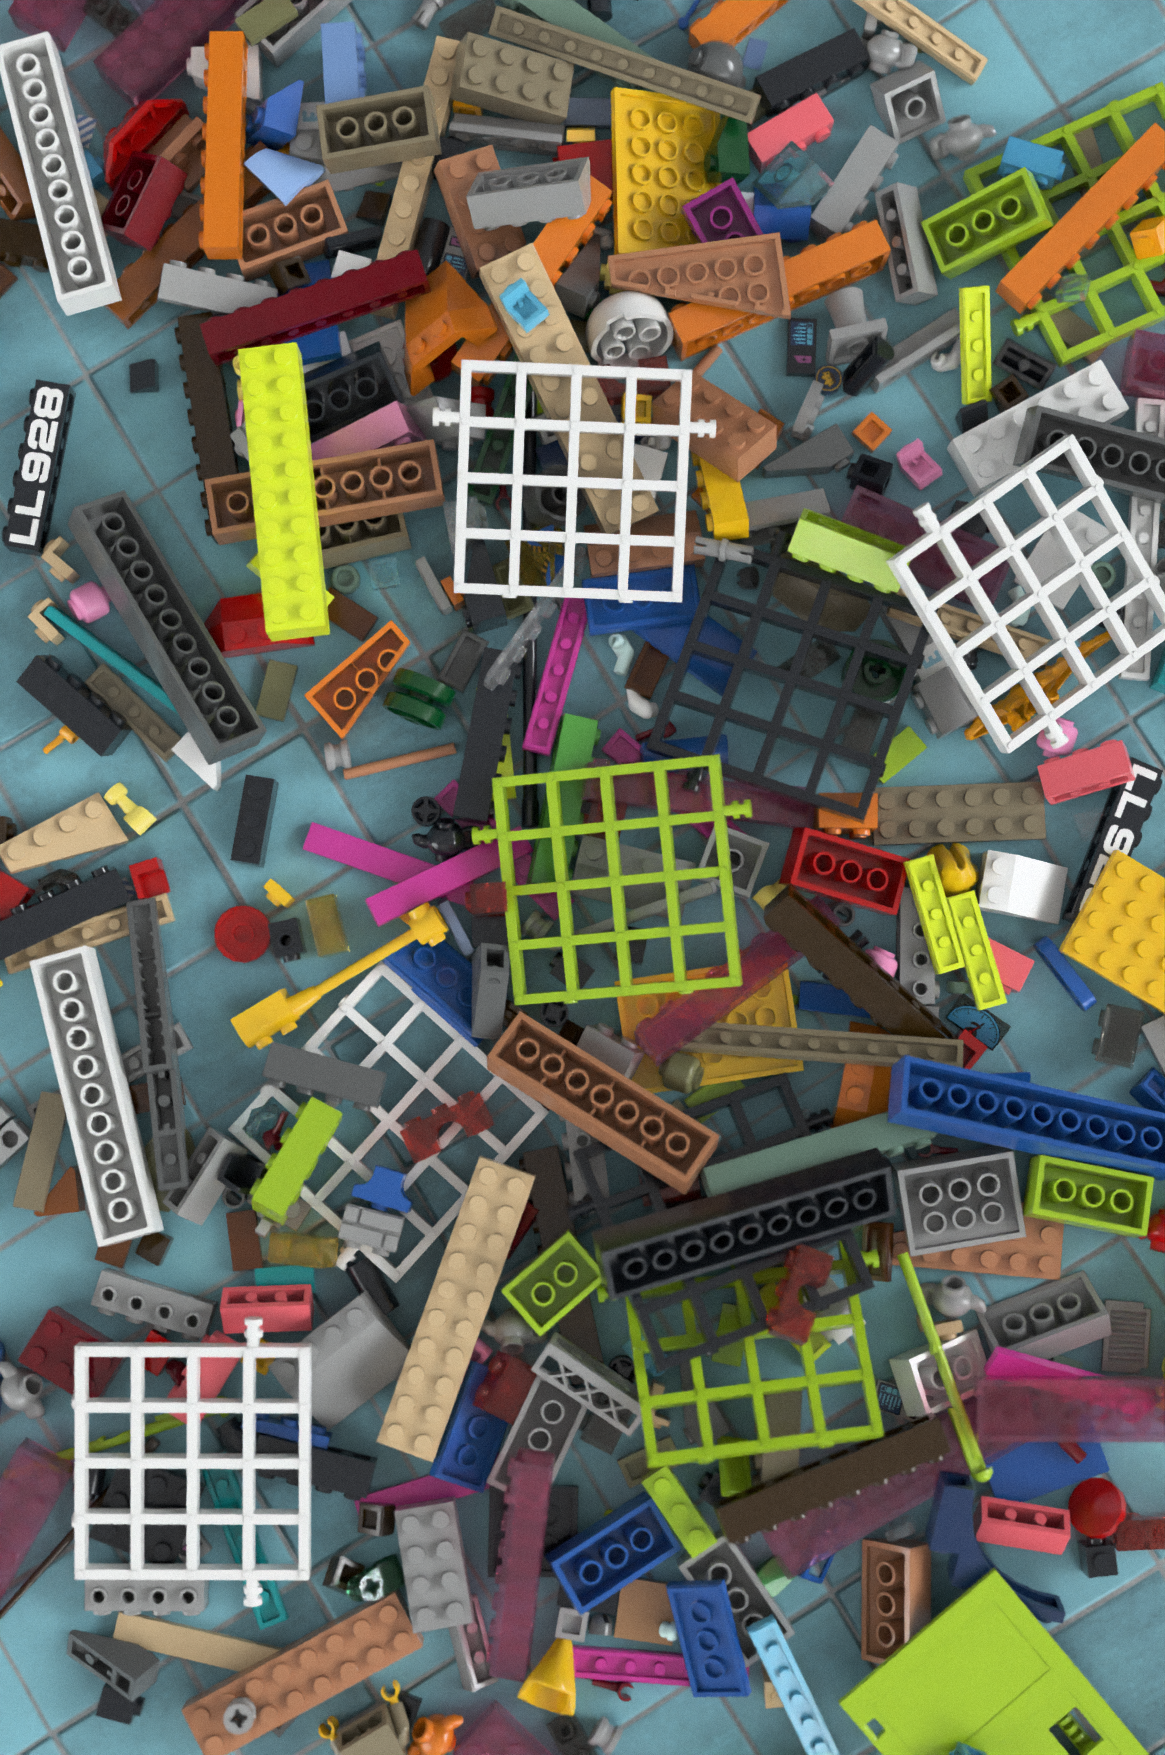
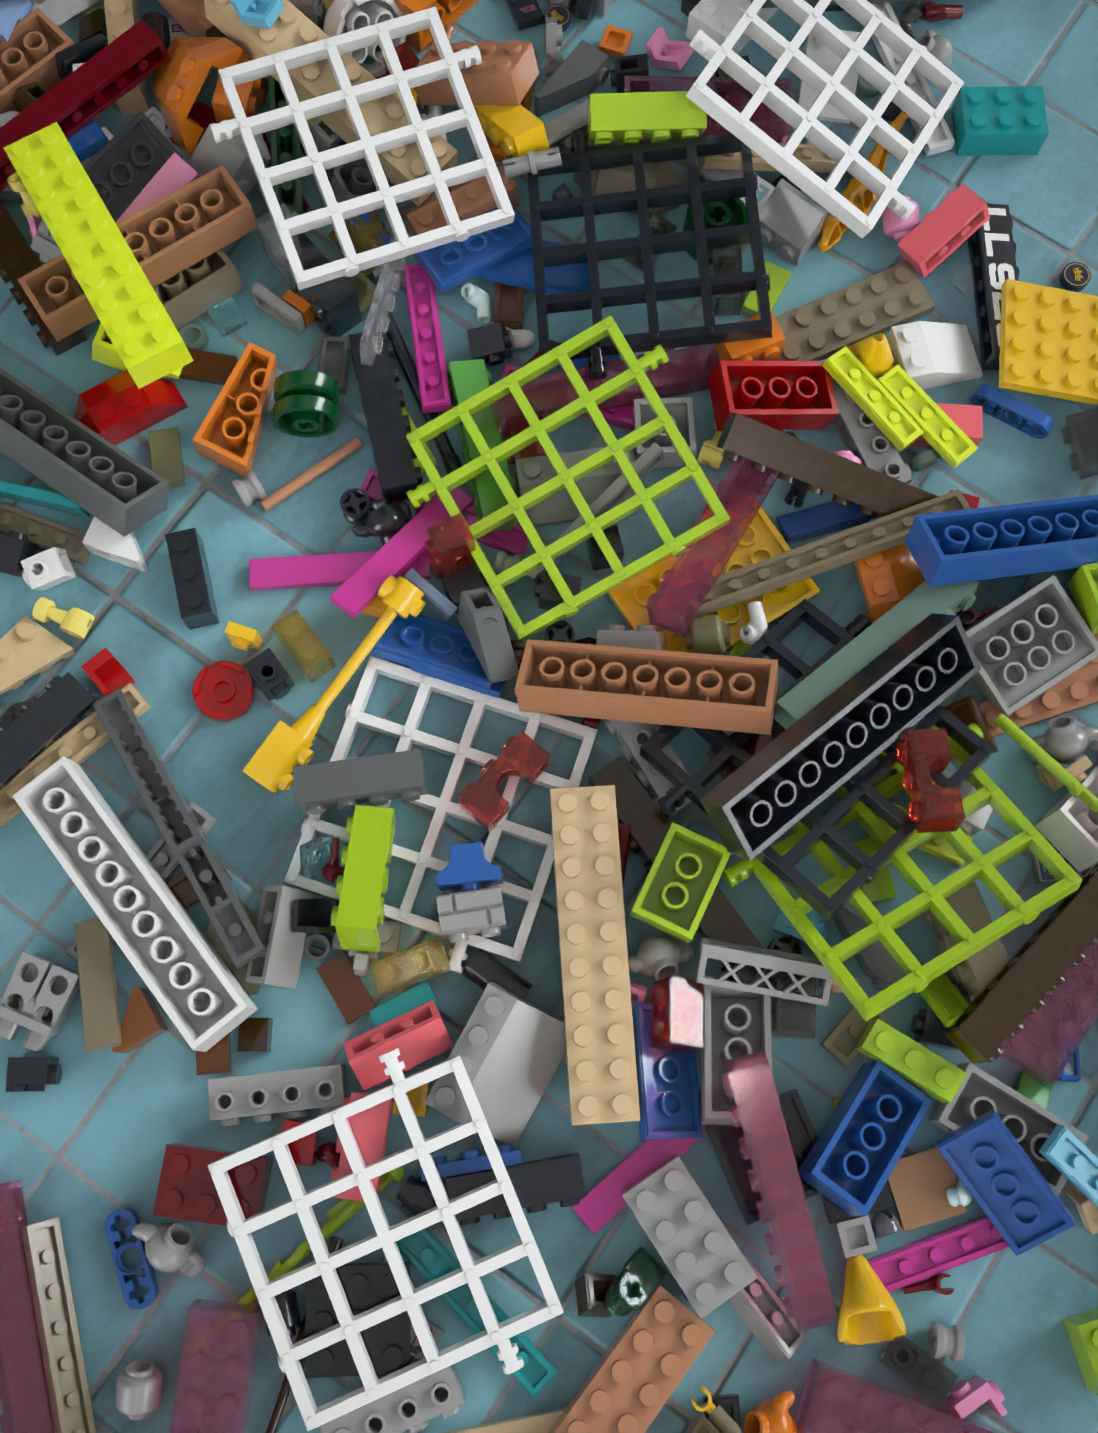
camera: 25 degrees left, 10 degrees down
dark brown slope [358,1501,396,1537] -> none
slope [944,994,1011,1051] -> none
none -> white brick [20,547,76,591]
none -> black brick [467,322,514,366]
none -> white arm [739,601,768,644]

